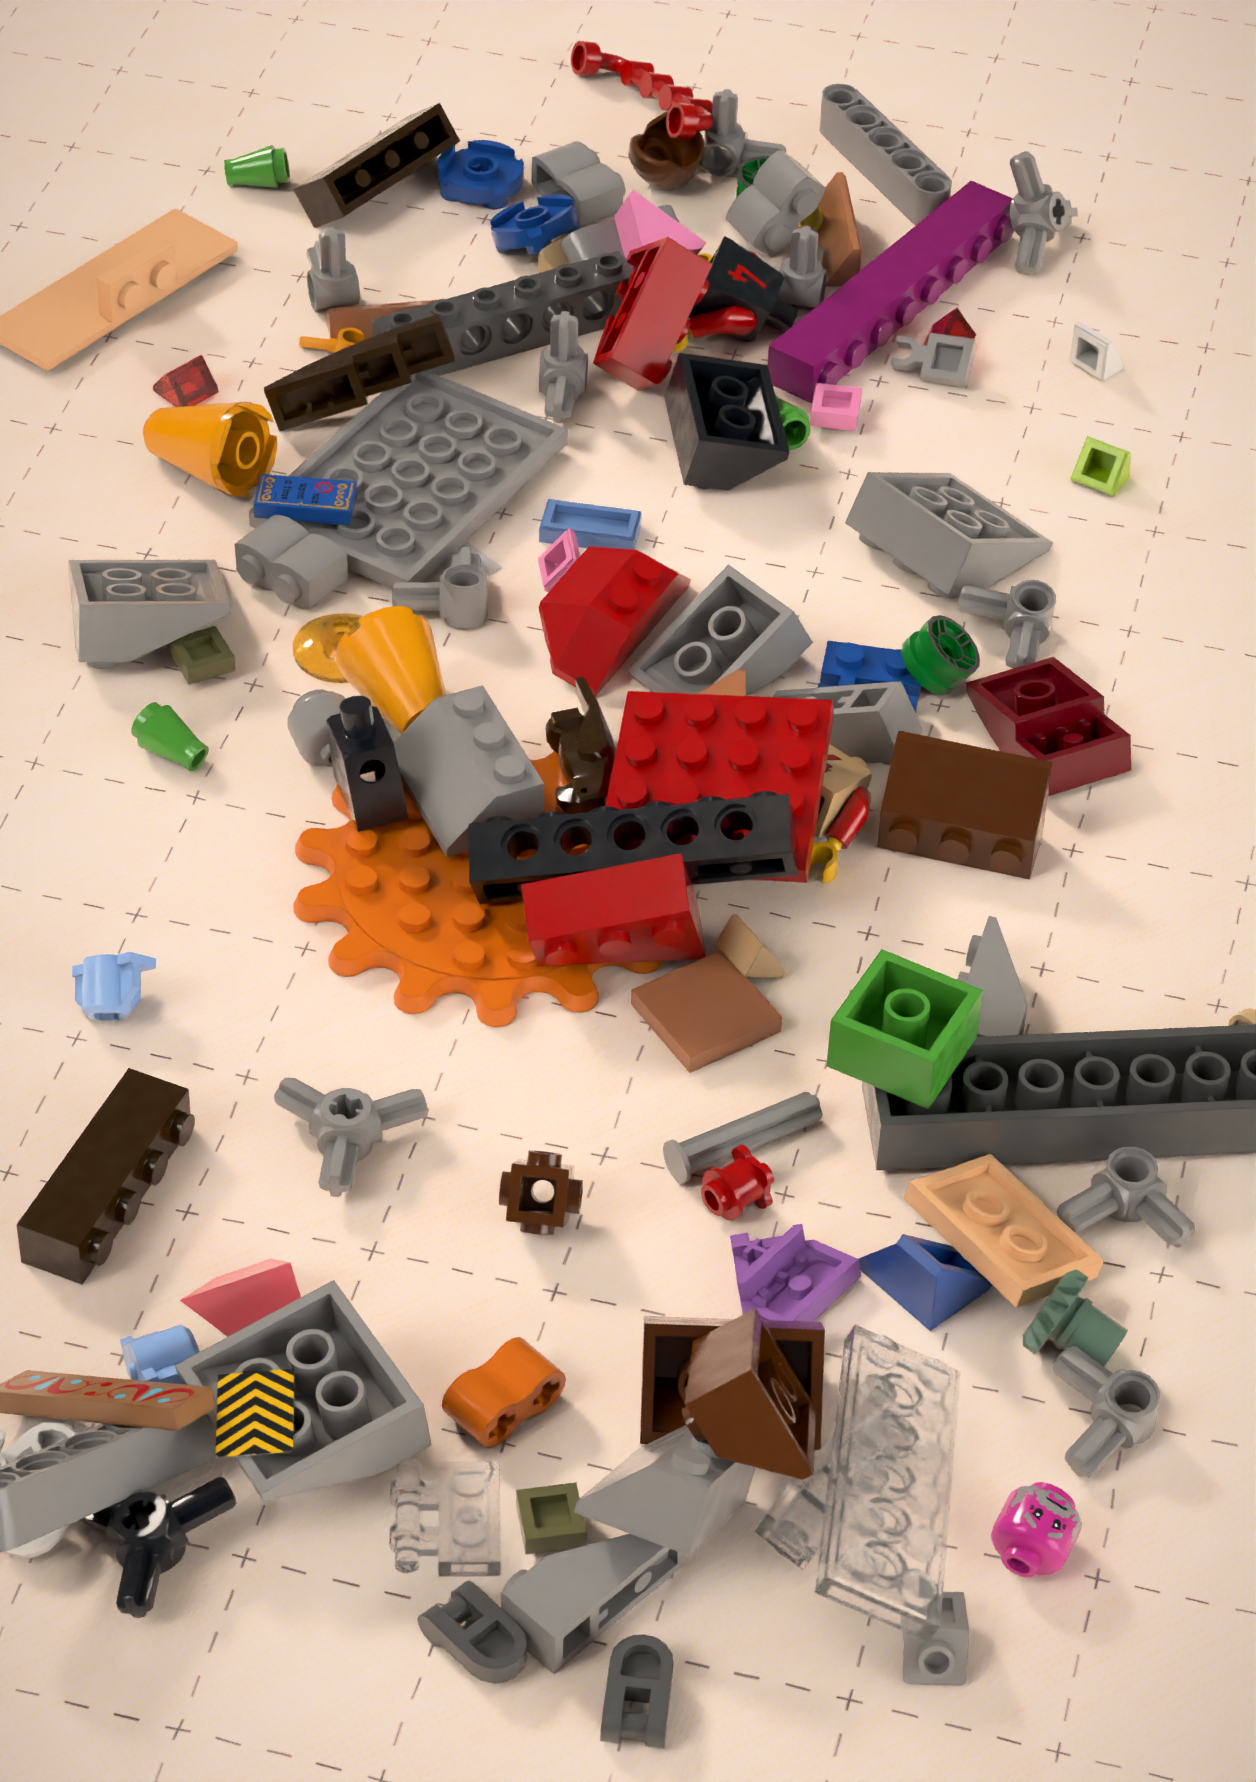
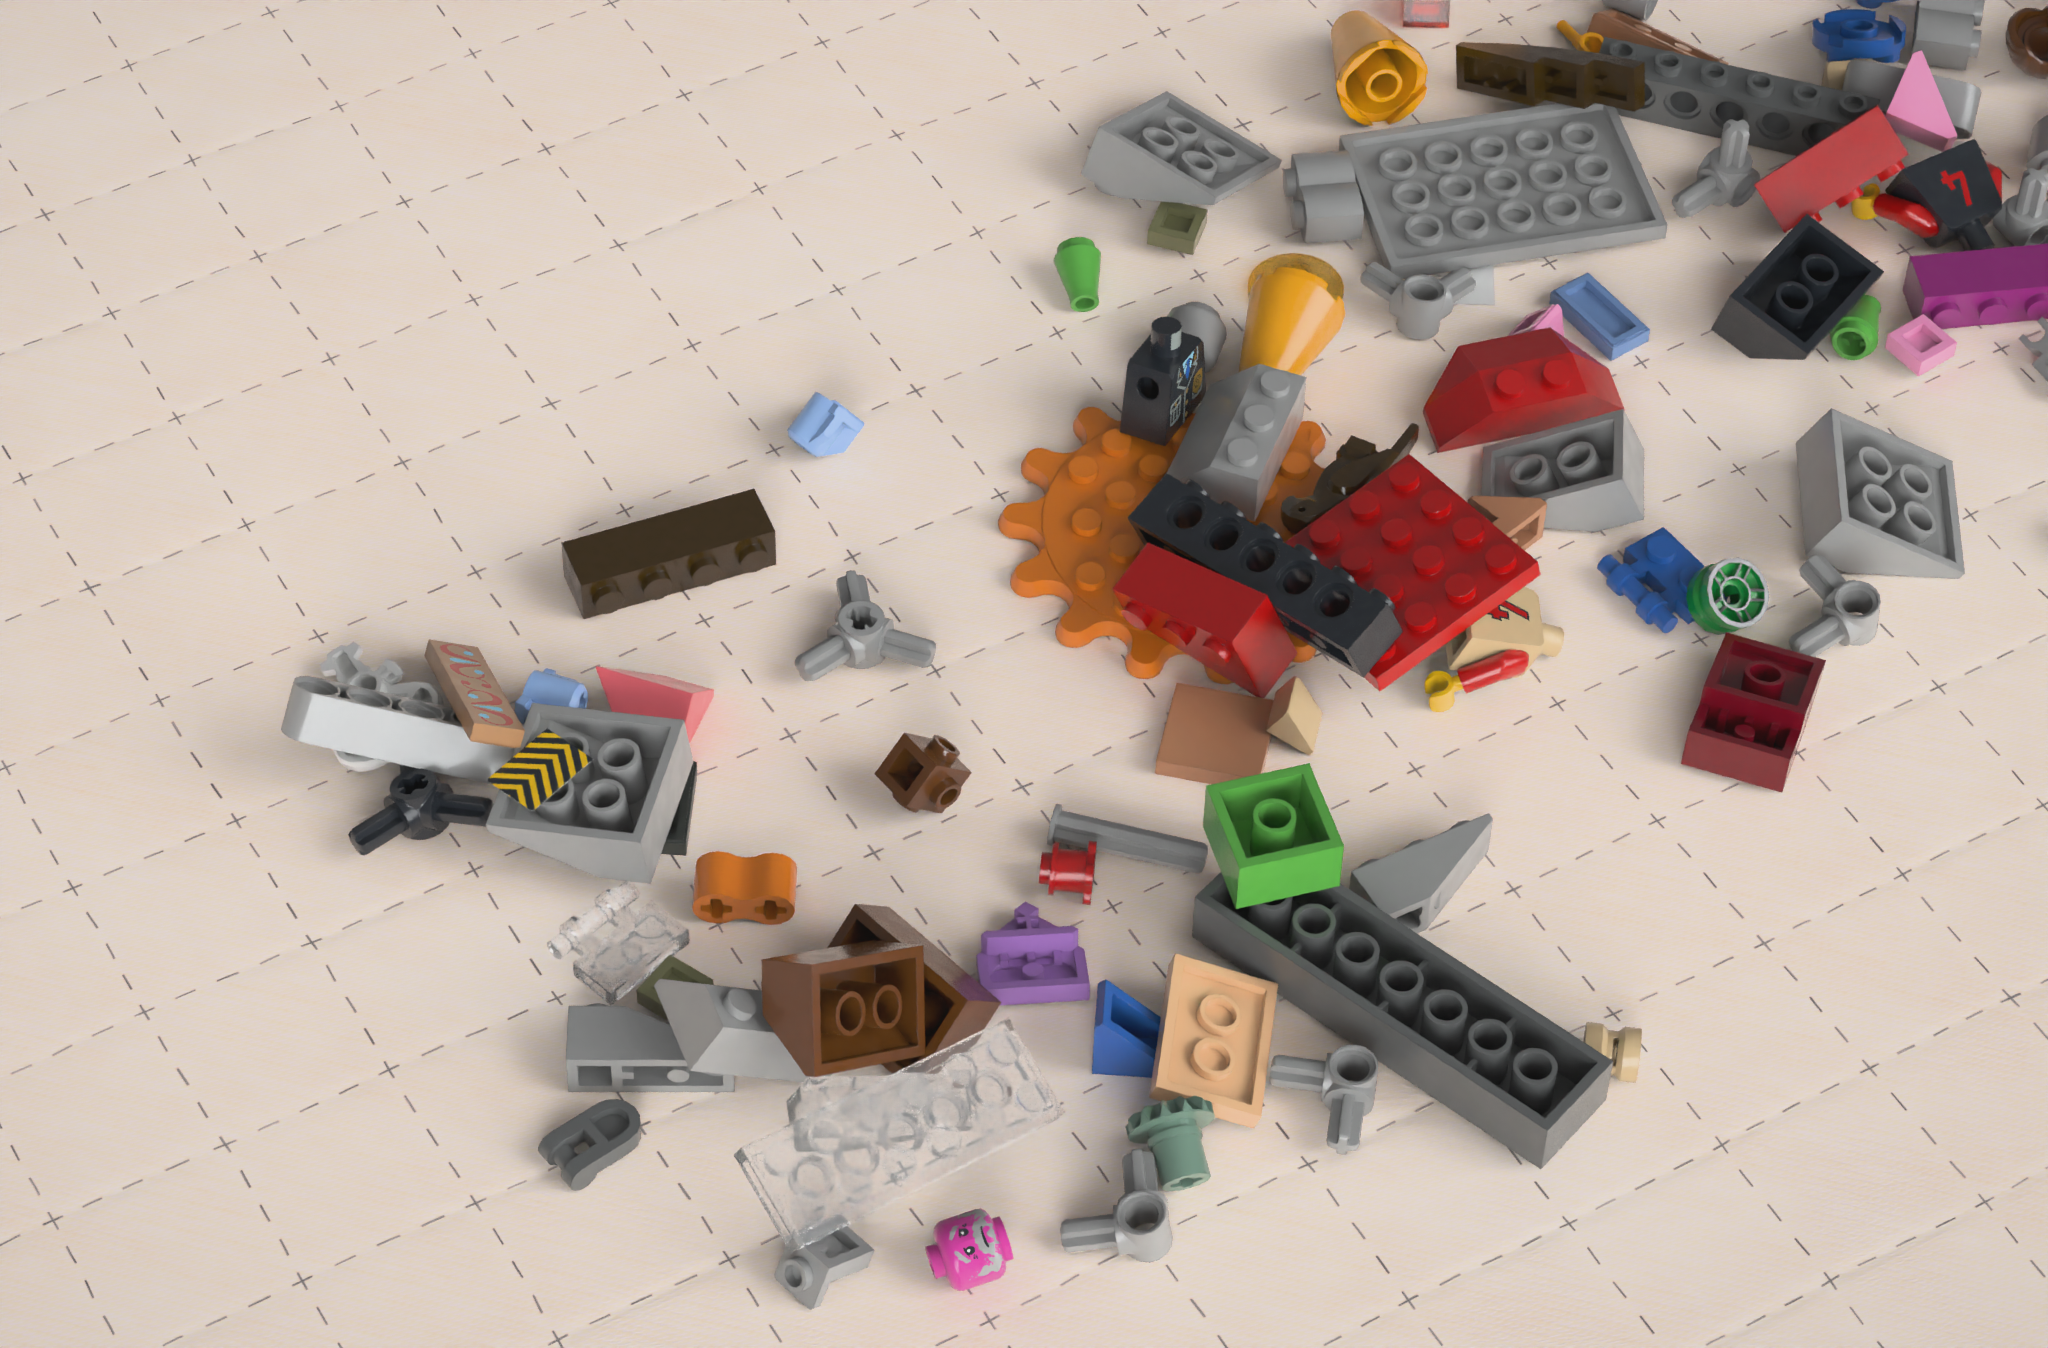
camera: 45 degrees right, 5 degrees up
blue tile [253,474,357,525] -> none
dark grey plate [417,1580,527,1684] -> none
light grey slope [772,681,923,765] -> none
reddish brown slope [877,731,1053,880] -> none

